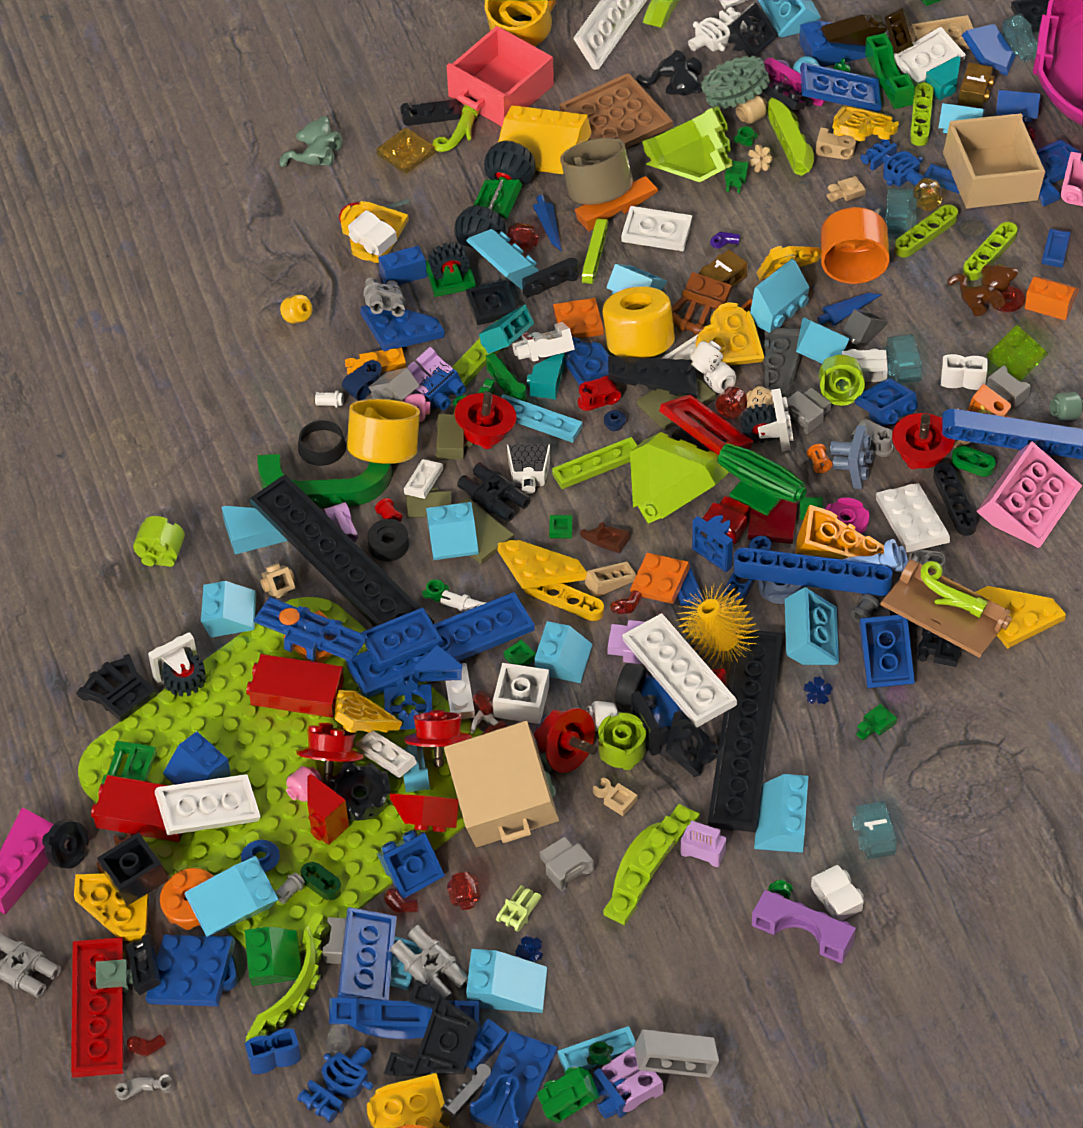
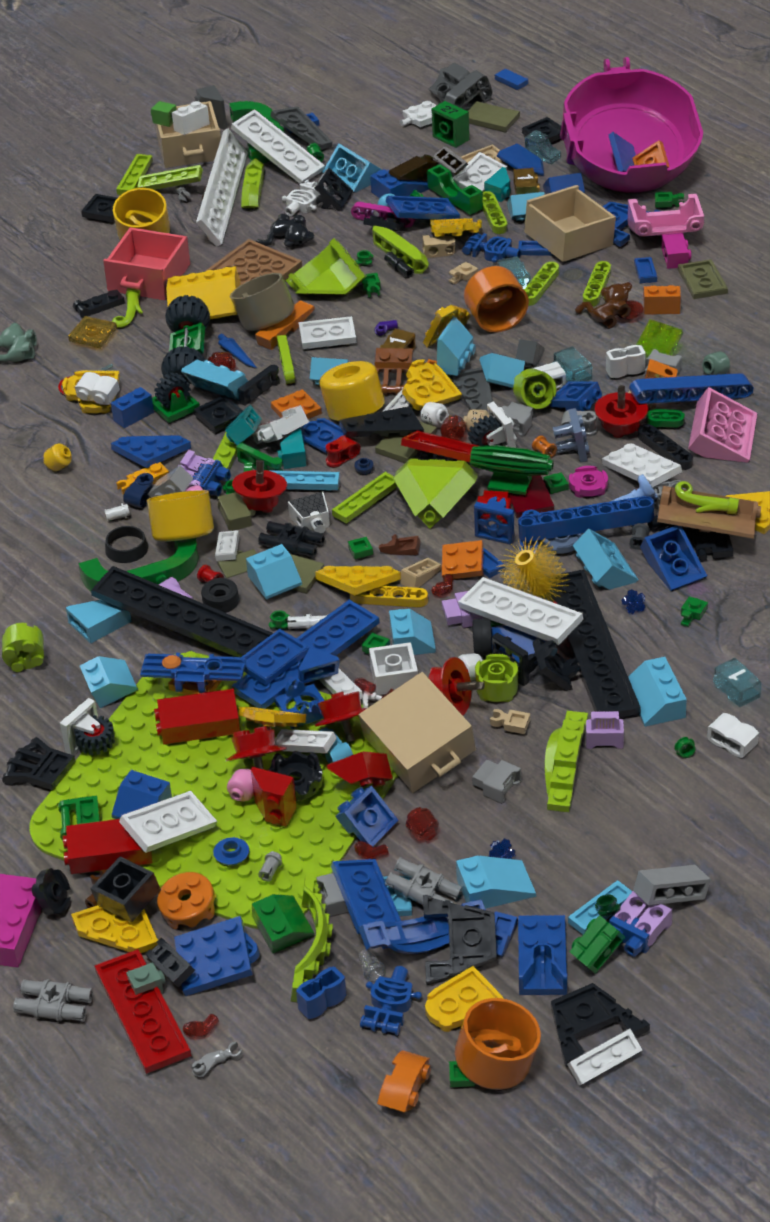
camera: 20 degrees left, 10 degrees down
medium azure slope [184,856,279,937] -> none
tan brick [260,563,295,598] -> none
dark green beam [301,862,342,900] -> none
light grey pin [363,278,406,317] -> none
plate [439,1064,491,1128] -> none
yellowish green arm [496,885,542,932] -> none
white head [690,340,723,374] -> none
sand green piece [701,56,770,109] -> none
tan head [736,95,767,124] -> none
tan plant [748,145,772,172] -> none
medium lavender arch [752,890,856,964] -> none
light orange wedge [795,505,884,560] -> none
blue bar [817,293,883,326] -> none
clear yellow head [913,178,943,211] -> none
none -> black pin [384,251,414,278]

